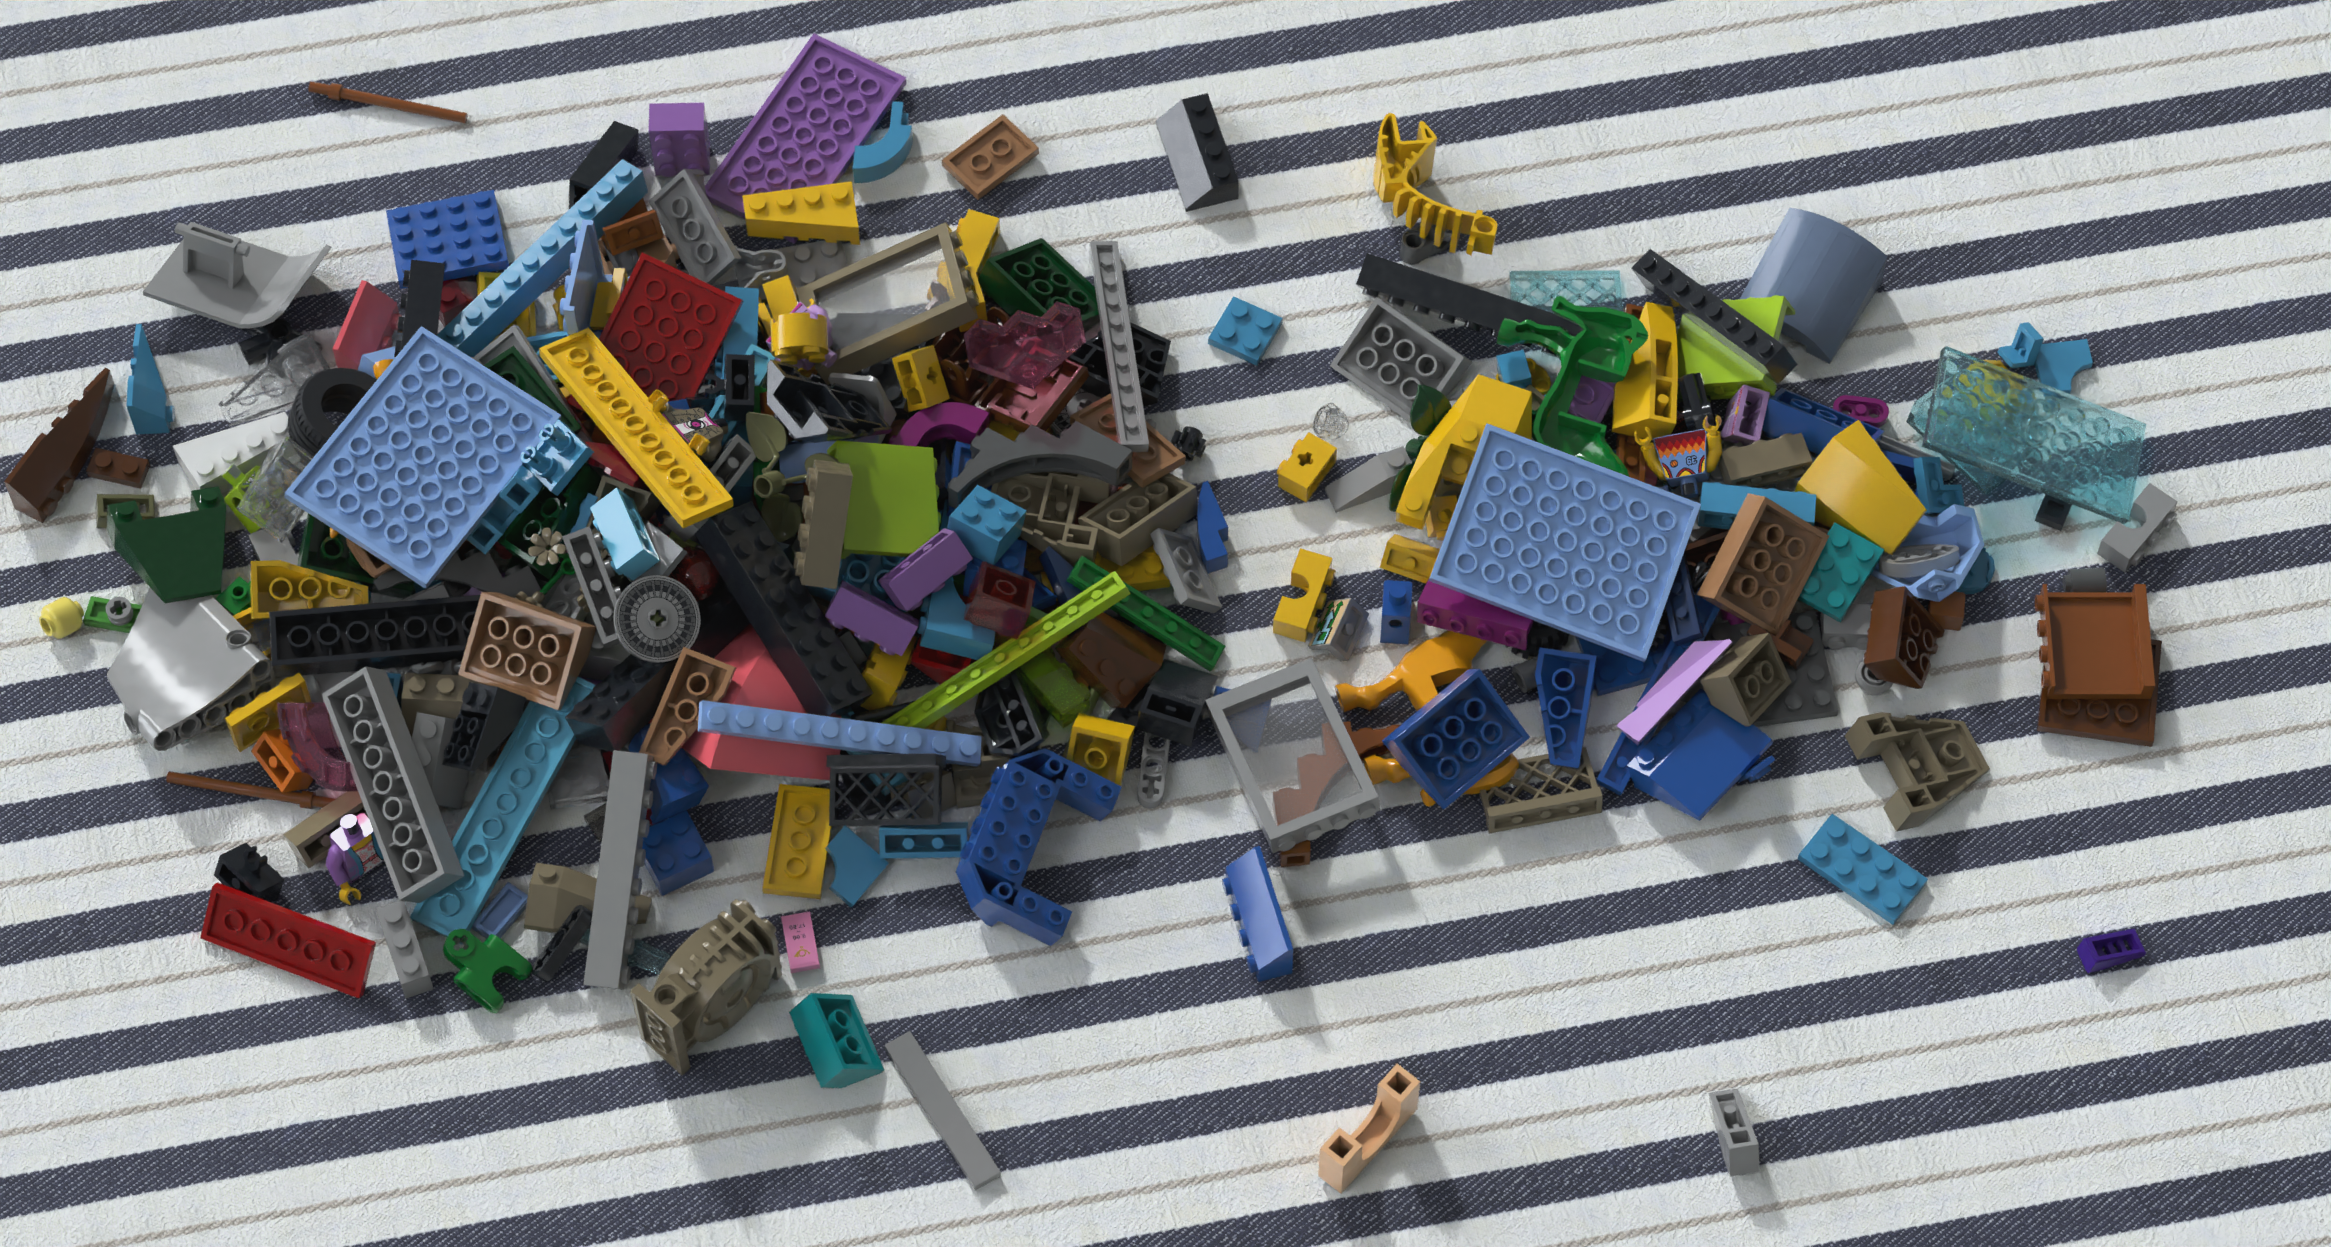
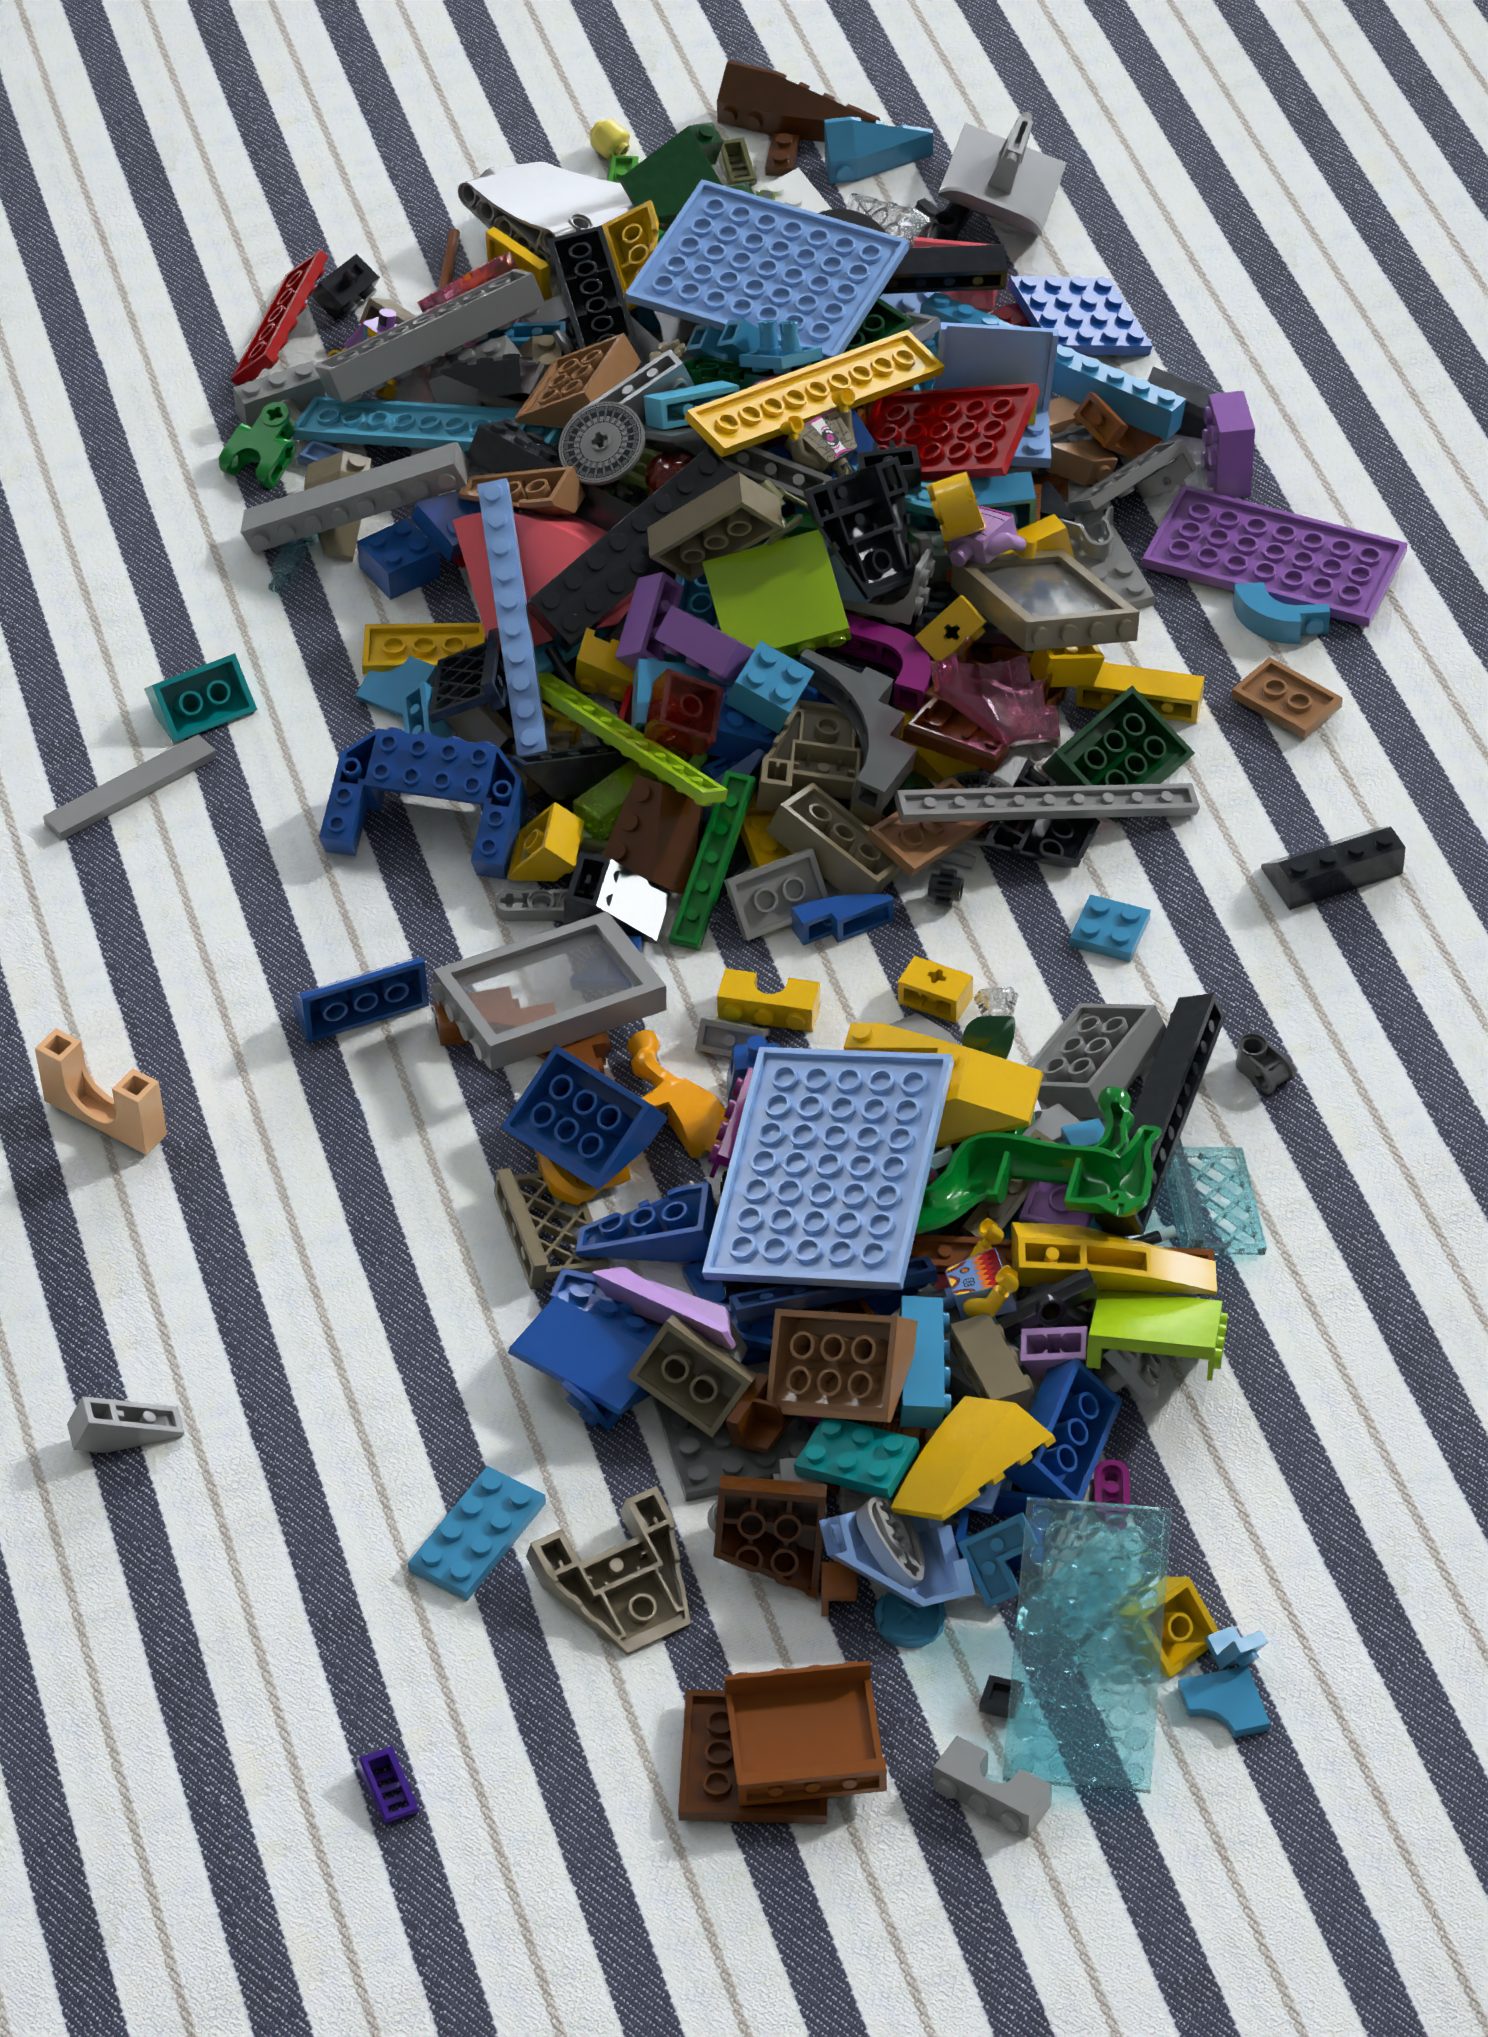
camera: 85 degrees right, 15 degrees down
light grey bush [105,597,133,626] -> none
dark orange bar [308,81,468,123] -> none
black beam [532,904,593,982] -> none
dark tan brick [630,899,782,1076] -> none
yellow wedge [742,181,860,245] -> none
bright pink tile [781,912,820,973] -> none
yellow piece [1373,113,1497,256] -> none
black brick [1631,249,1798,384] -> none
sand blue windscreen [1740,207,1888,364] -> none
dark grey brick [2063,568,2107,592] -> none

